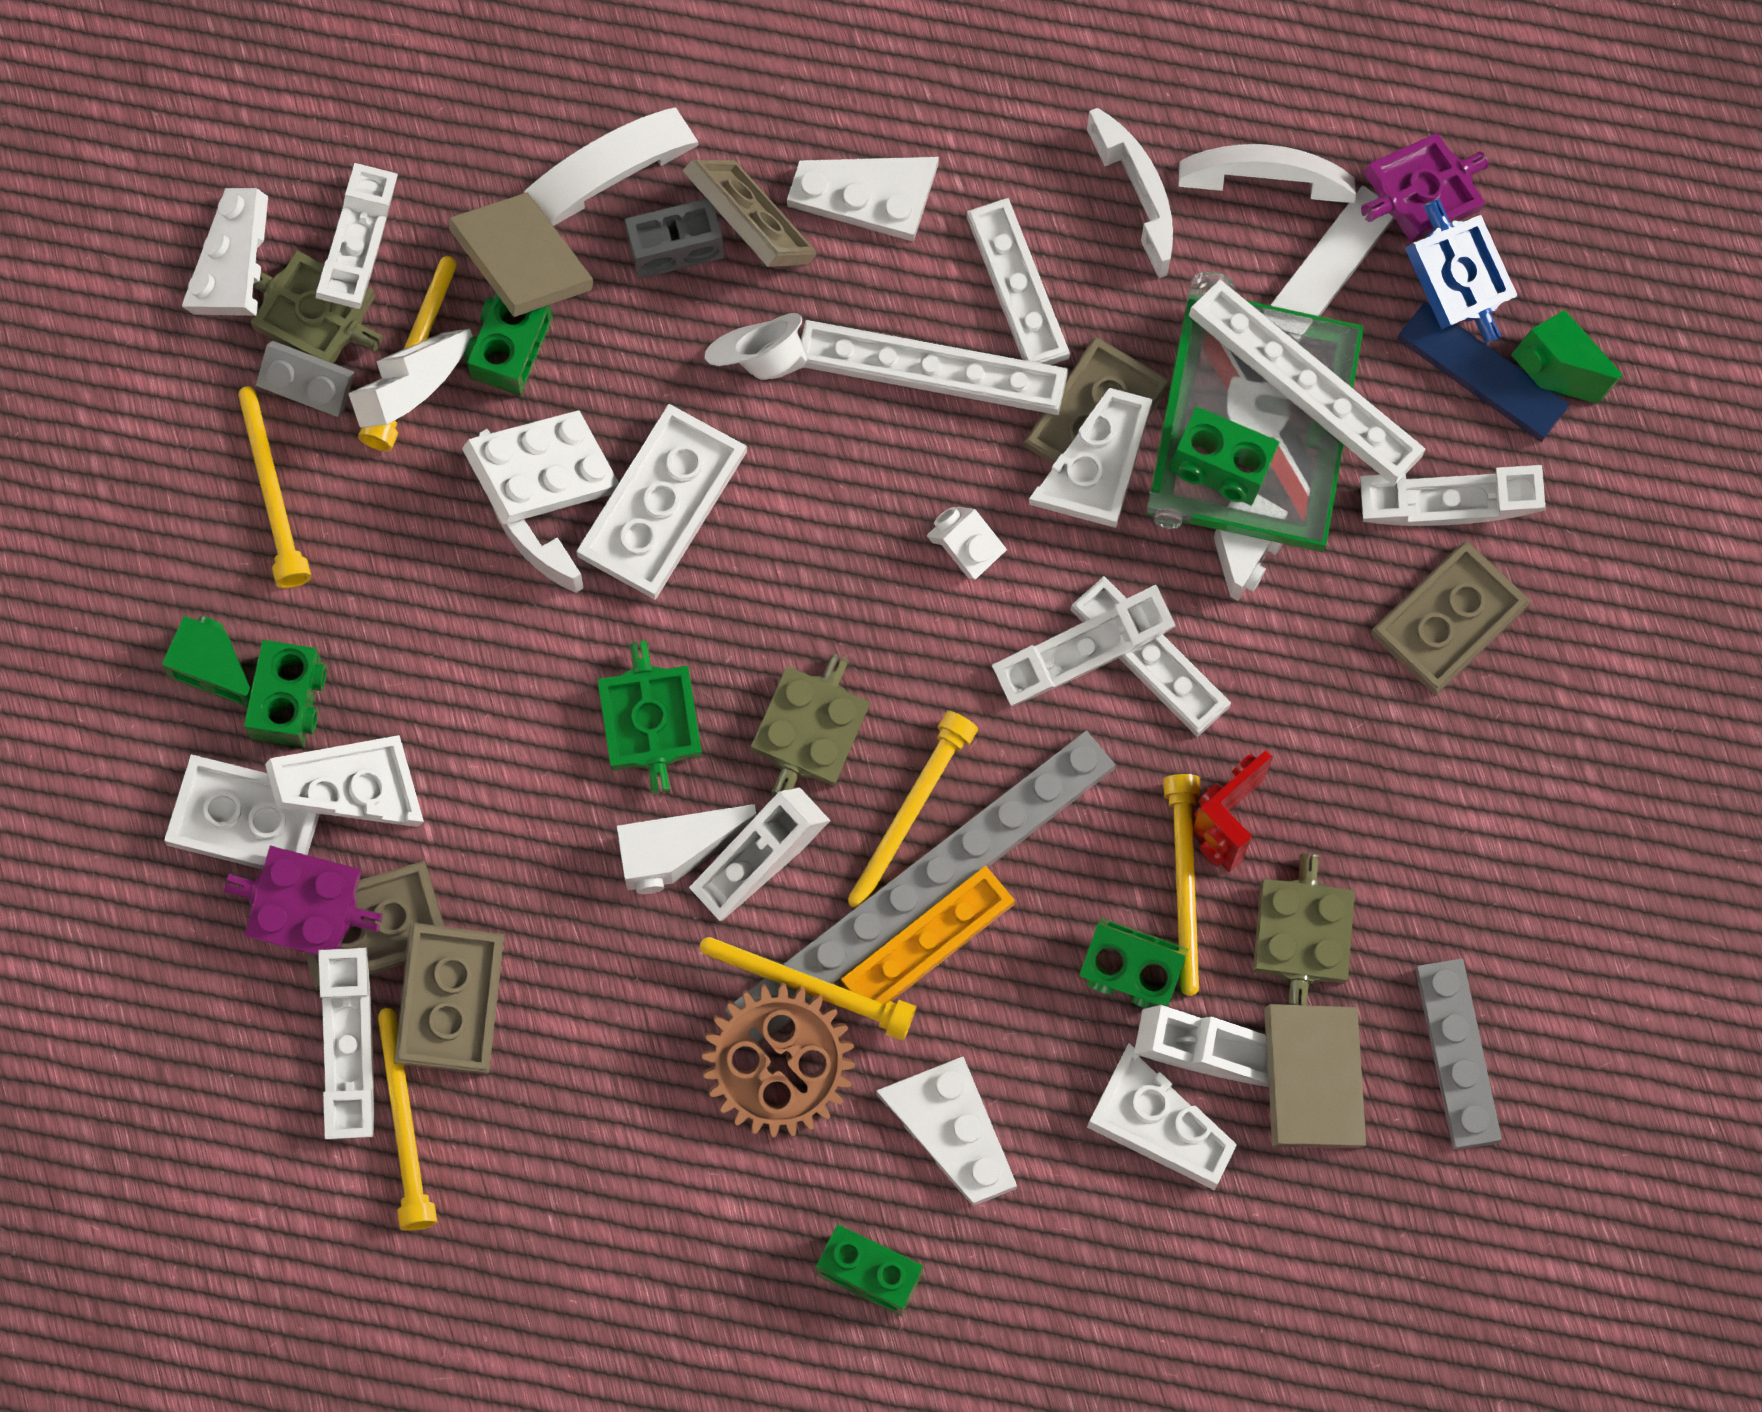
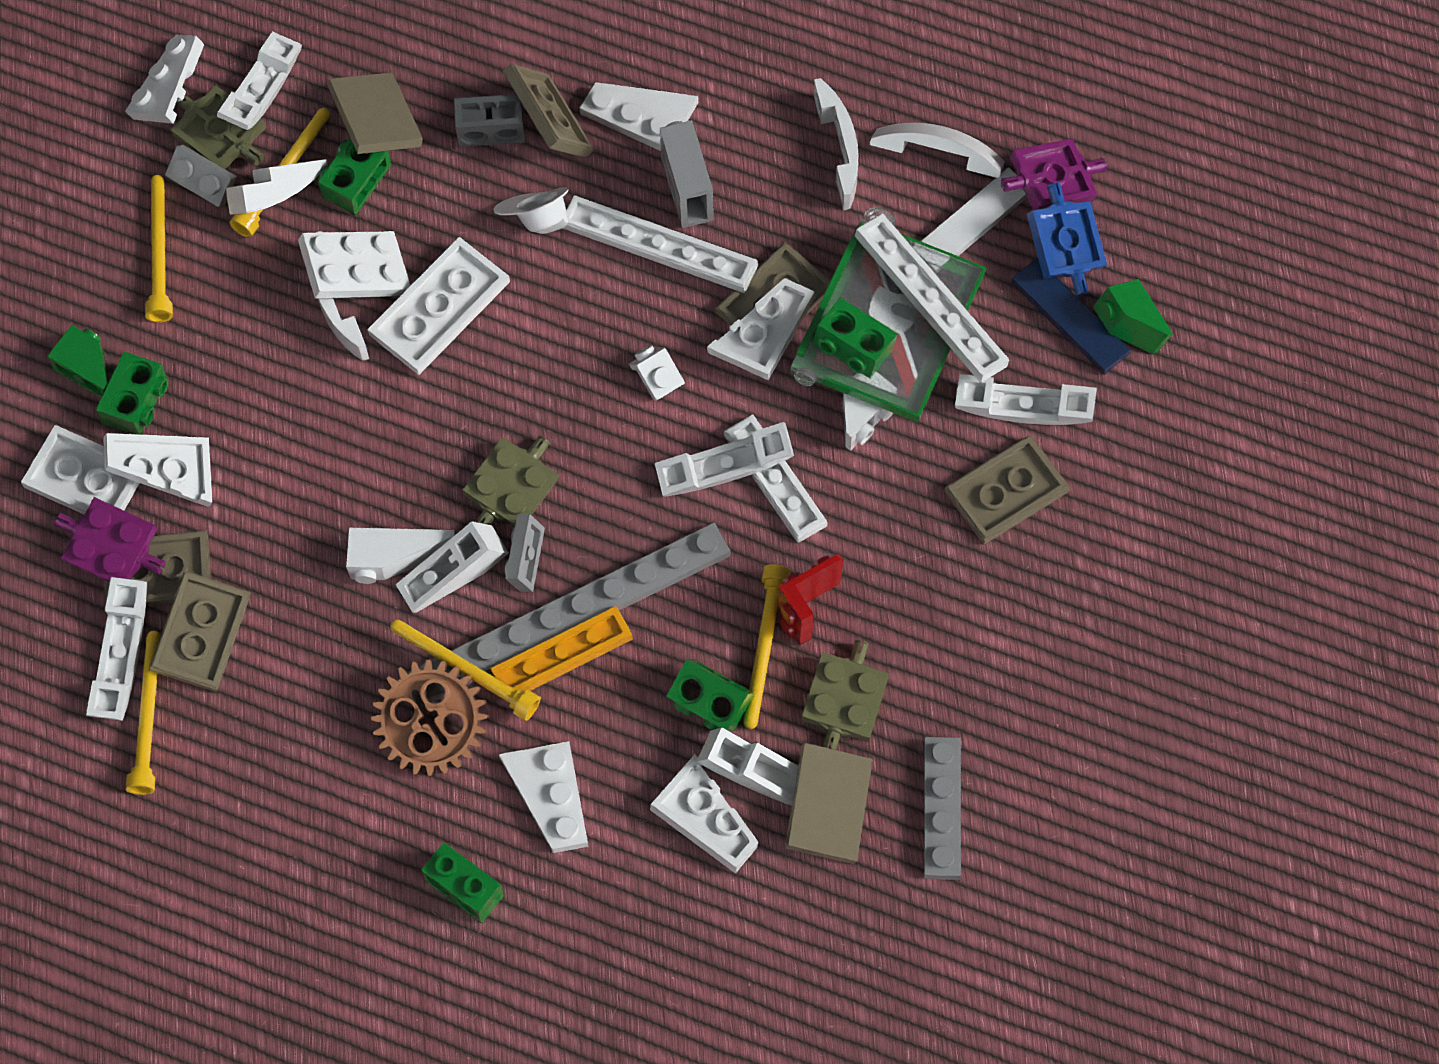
camera: 15 degrees right, 5 degrees down
white slope [524,107,698,226] -> none
green plate [598,641,702,795] -> none
yellow piece [848,711,978,909] -> none
white tile [967,198,1070,365] -> none
none -> light grey plate [505,514,545,592]
none -> light grey brick [660,120,714,228]

